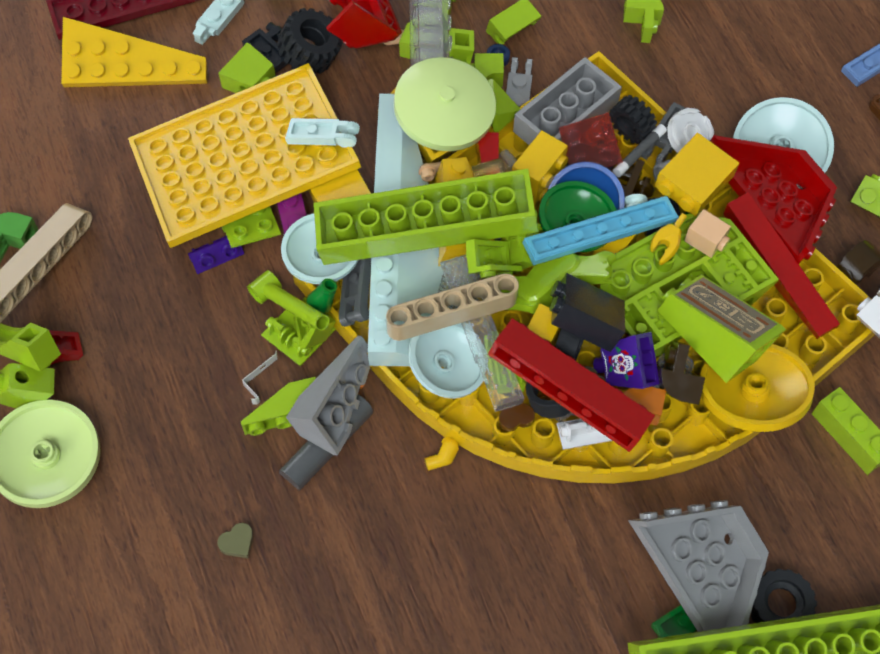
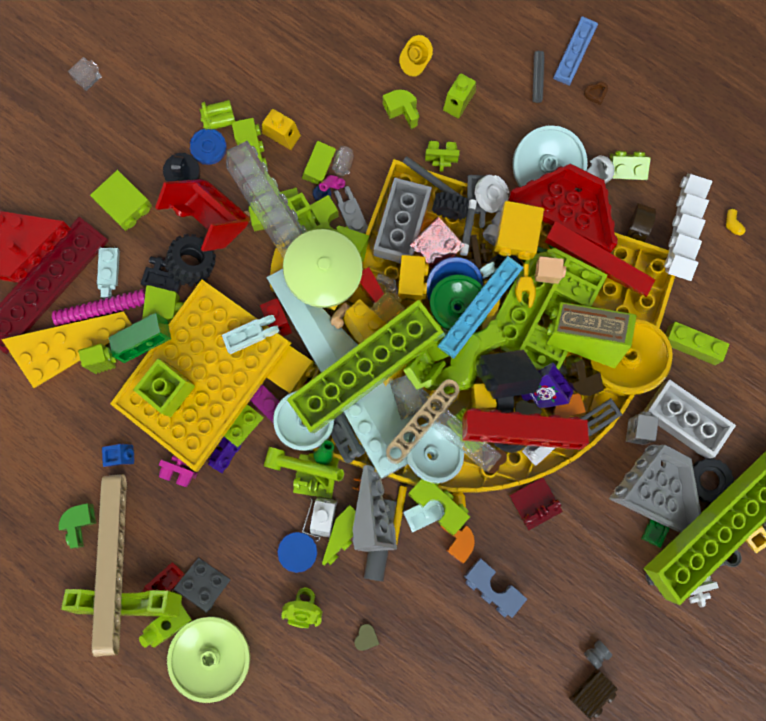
camera: 30 degrees left, 15 degrees up
none -> dark pink piece [52,289,146,327]
none -> lime brick [78,343,117,374]
none -> blue bracket [102,444,134,467]
none -> green brick [109,313,171,363]
none -> lime brick [133,359,195,417]
none -> dark pink hips [159,455,198,487]
none -> dark grey hinge [174,558,230,612]
none -> red torso [260,298,292,337]
none -> blue tile [277,532,318,573]
none -> lime tile [282,588,322,628]
none -> white torso [310,497,337,538]
none -> dark pink arm [319,175,345,192]
none -> clear brick [332,146,354,176]
none -> yellow bar [393,486,407,543]
none -> dark grey bar [403,156,464,198]
none -> light aqua hinge [403,501,444,532]
none -> lime arch [408,479,470,536]
none -> lime hips [425,141,459,172]
none -> orange brick [440,525,475,564]
none -> lime torso [443,73,476,119]
none -> sand blue arch [463,558,527,618]
none -> dark red hinge [509,477,563,531]
none -> dark grey axle [533,51,544,103]
none -> dark grey tile [580,399,622,436]
none -> white hair [587,155,614,183]
none -> light grey brick [626,412,659,445]
none -> white brick [643,379,736,459]

